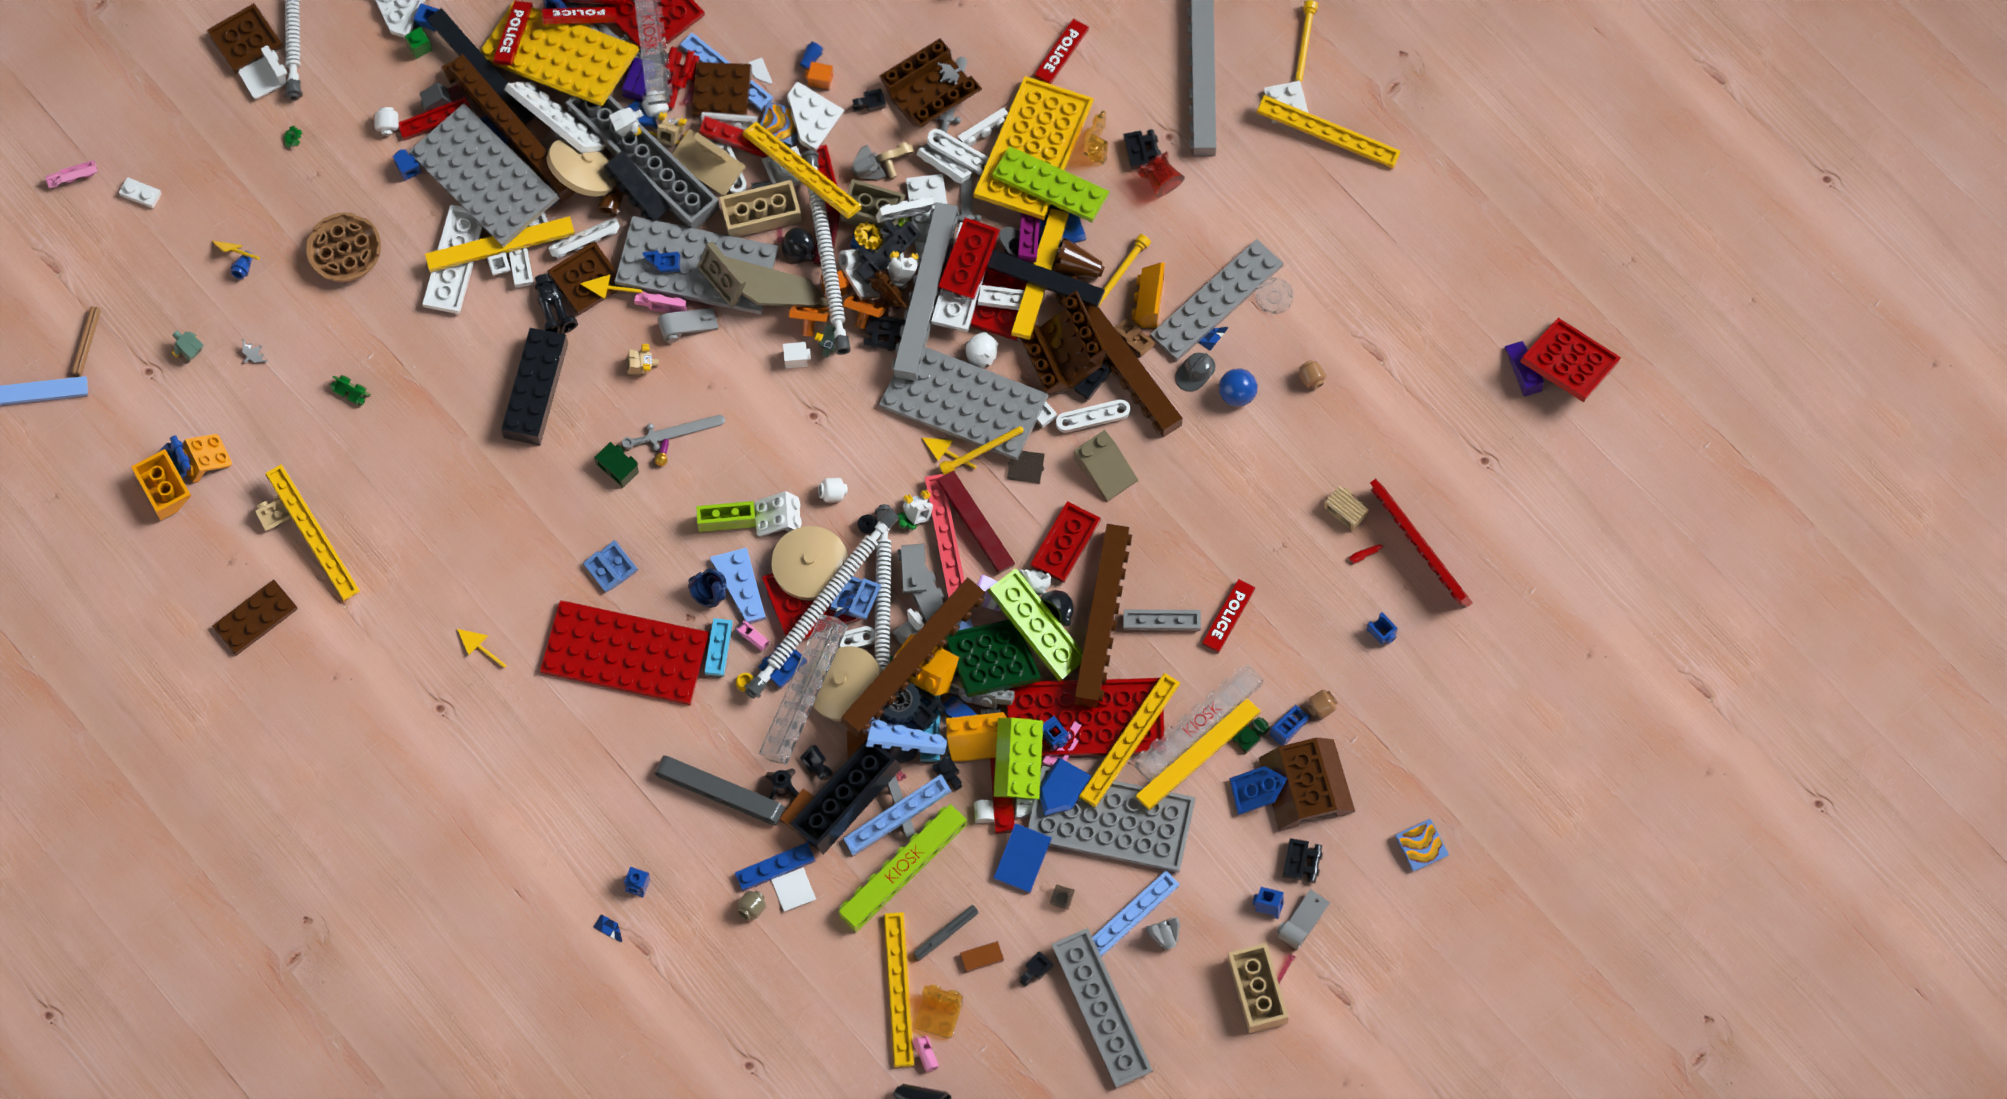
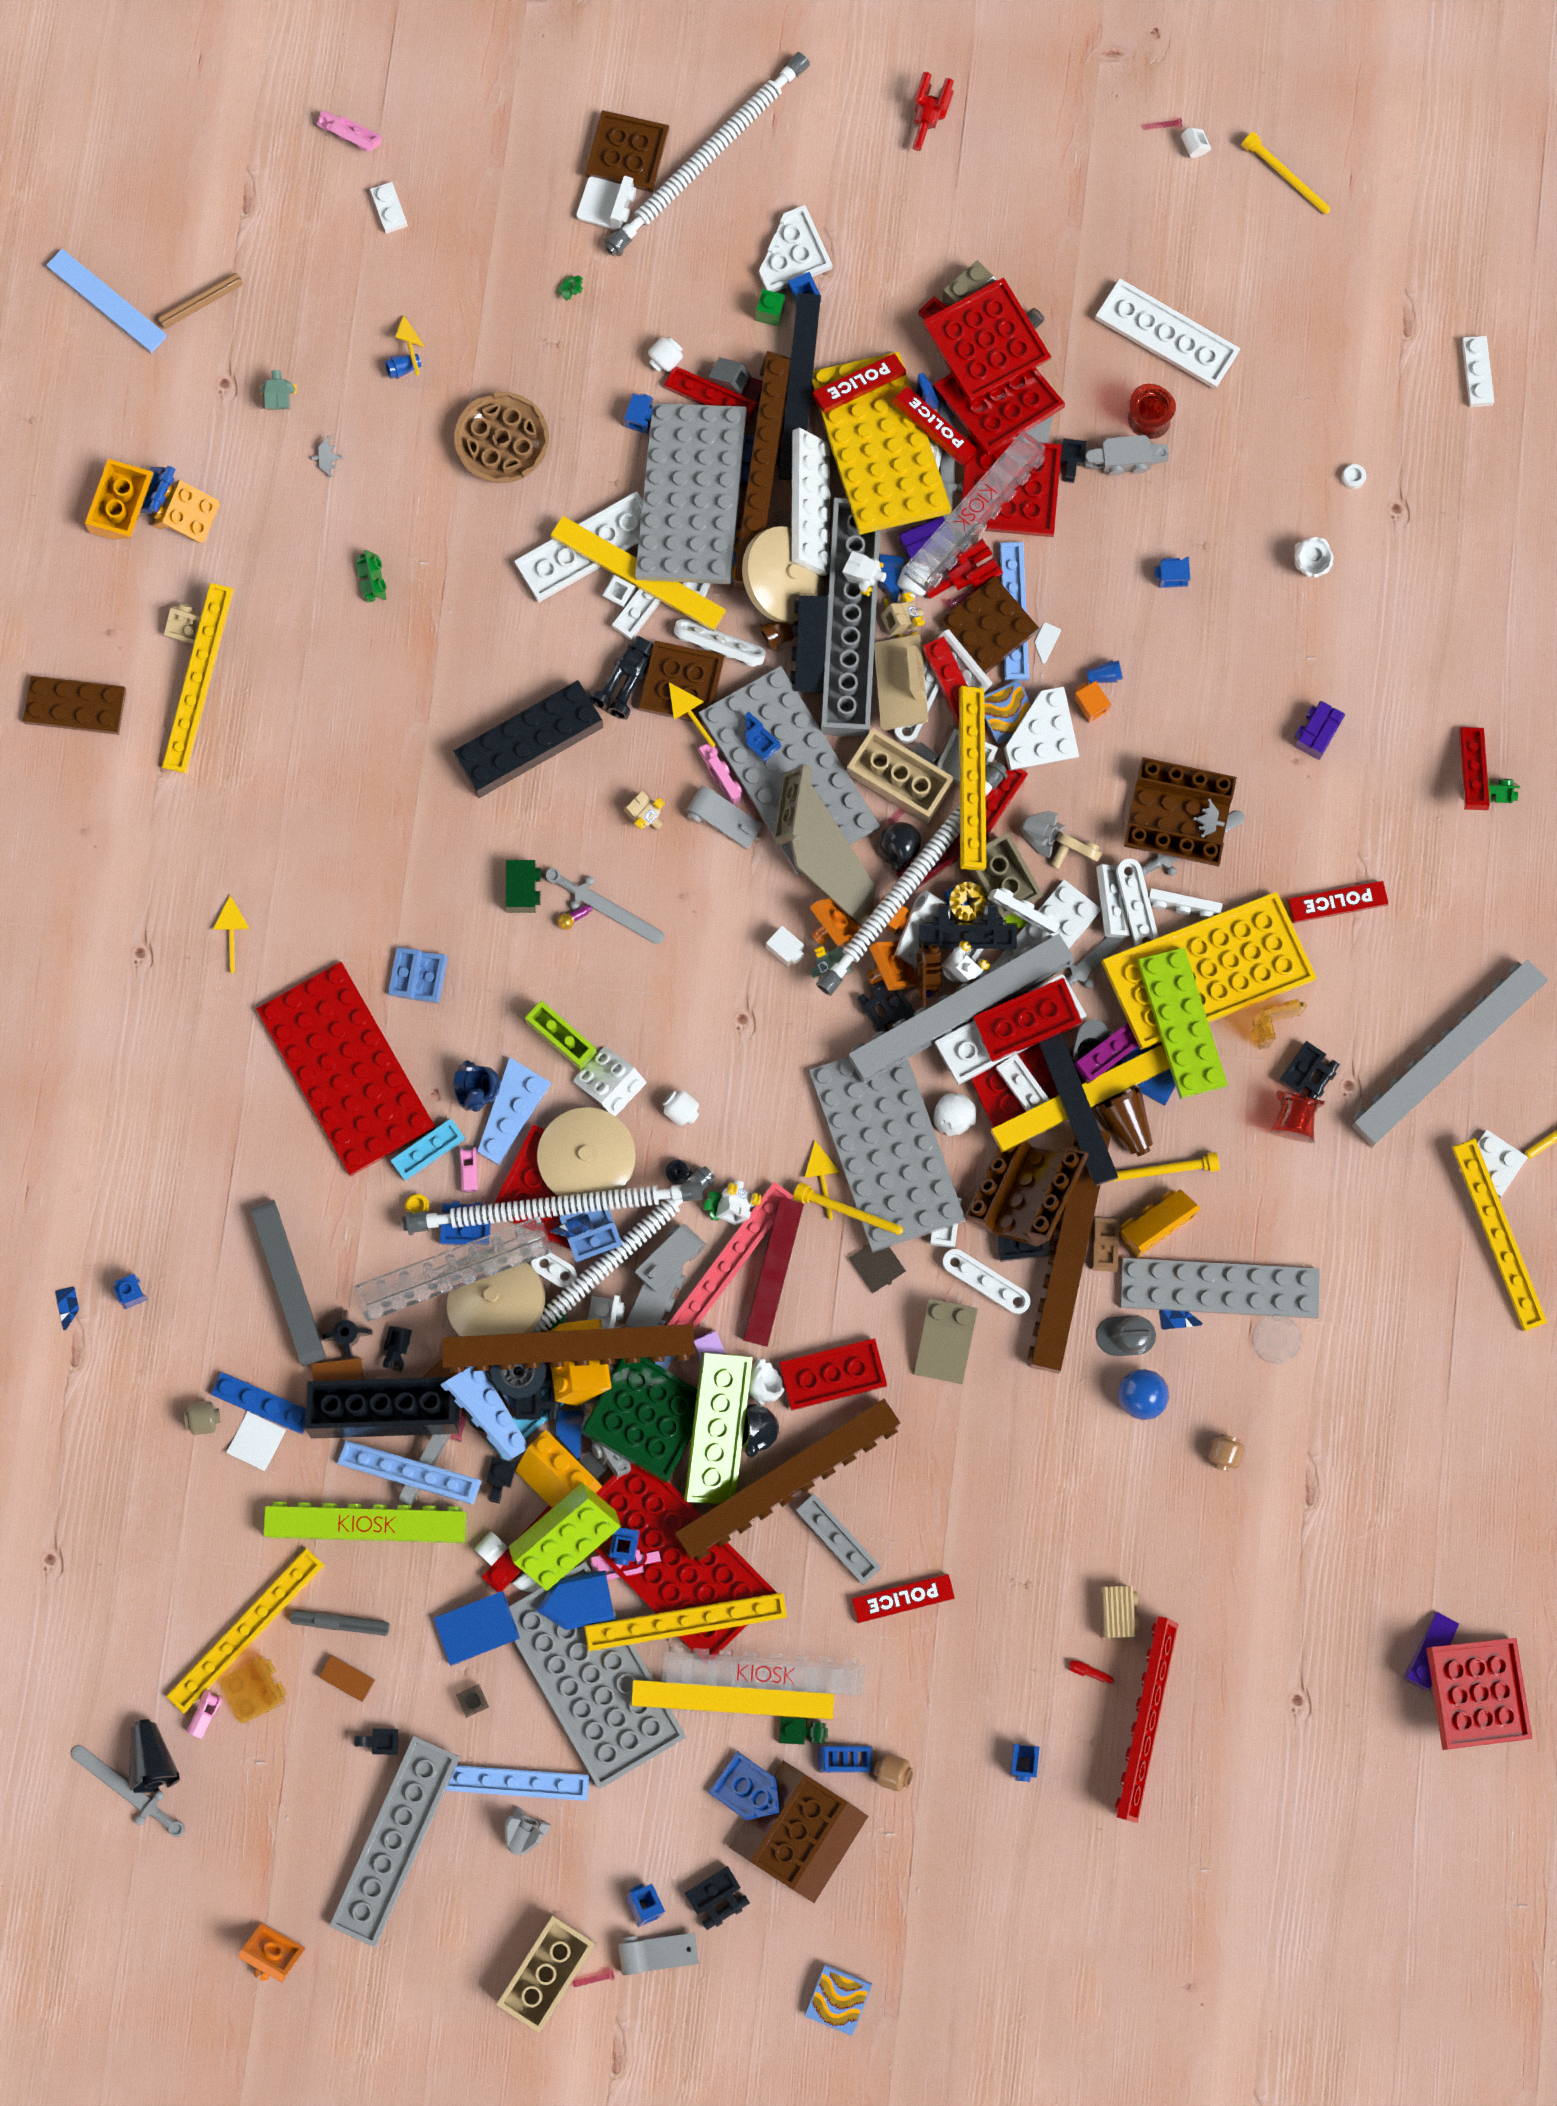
camera: 45 degrees right, 10 degrees up
black plate [852,89,886,112] -> none

